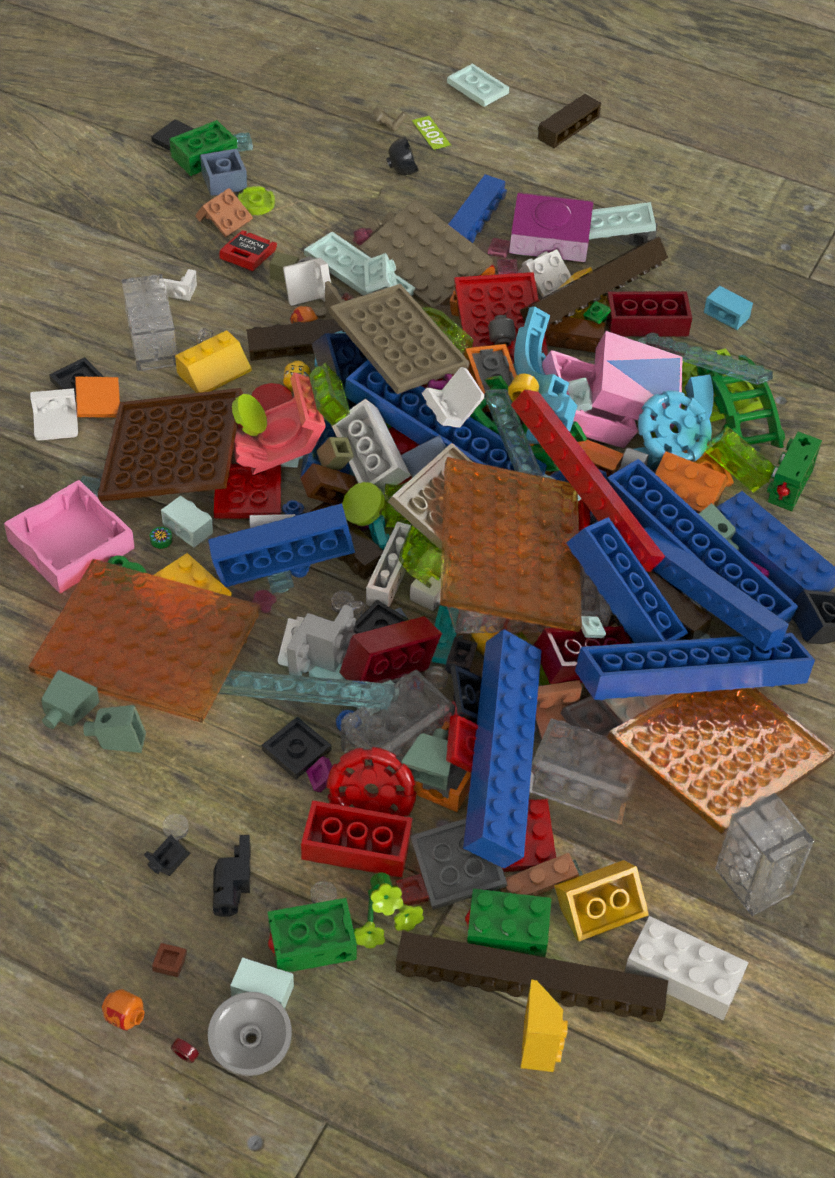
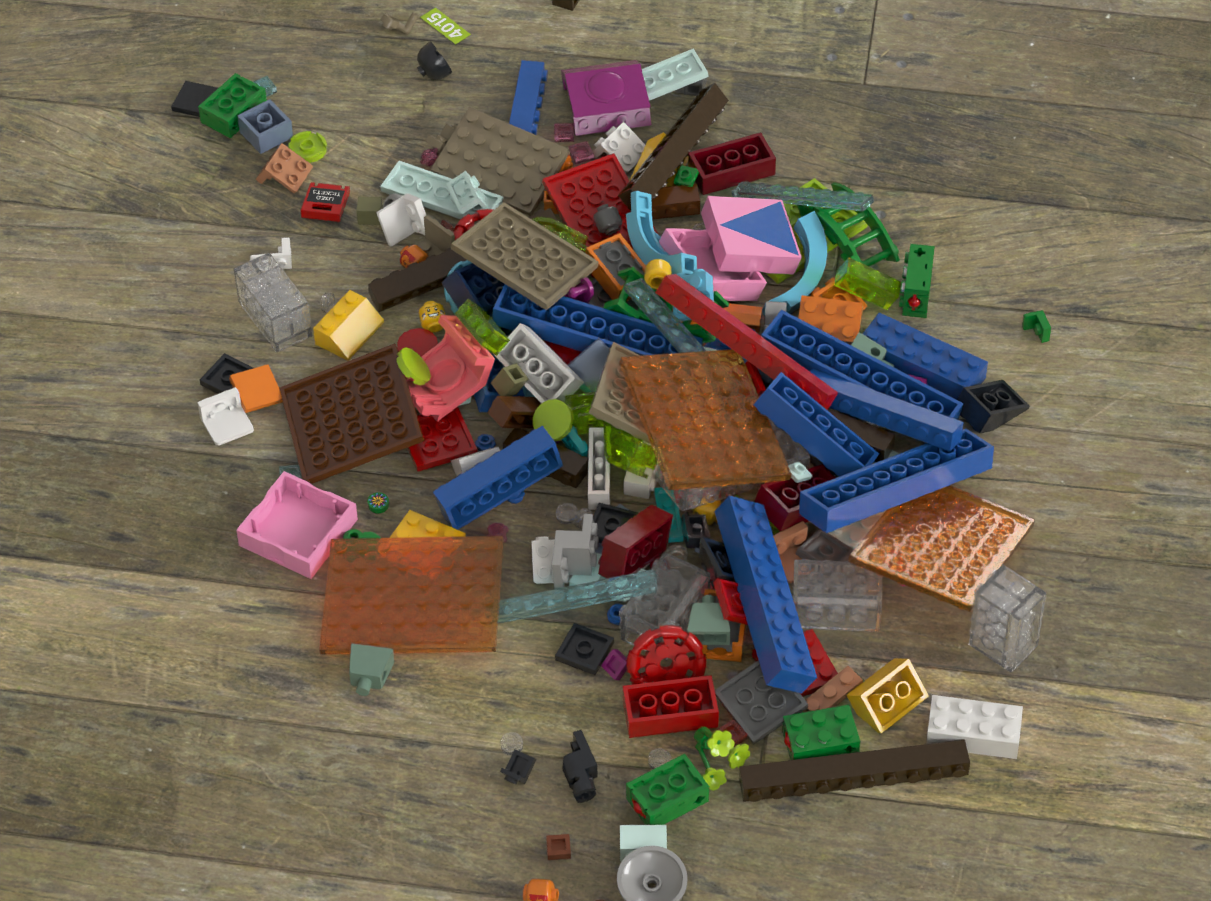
camera: 15 degrees left, 0 degrees up
sand green torso [83,705,146,753] -> none
light aqua brick [161,495,213,548] -> none
clear light blue plate [267,570,294,594] -> none
white bracket [422,367,484,428] -> none
yellow slope [520,980,568,1072] -> none
light aqua bracket [568,378,592,412] -> none
medium azure plate [638,391,712,462] -> none
medium azure brick [704,286,753,330] -> none

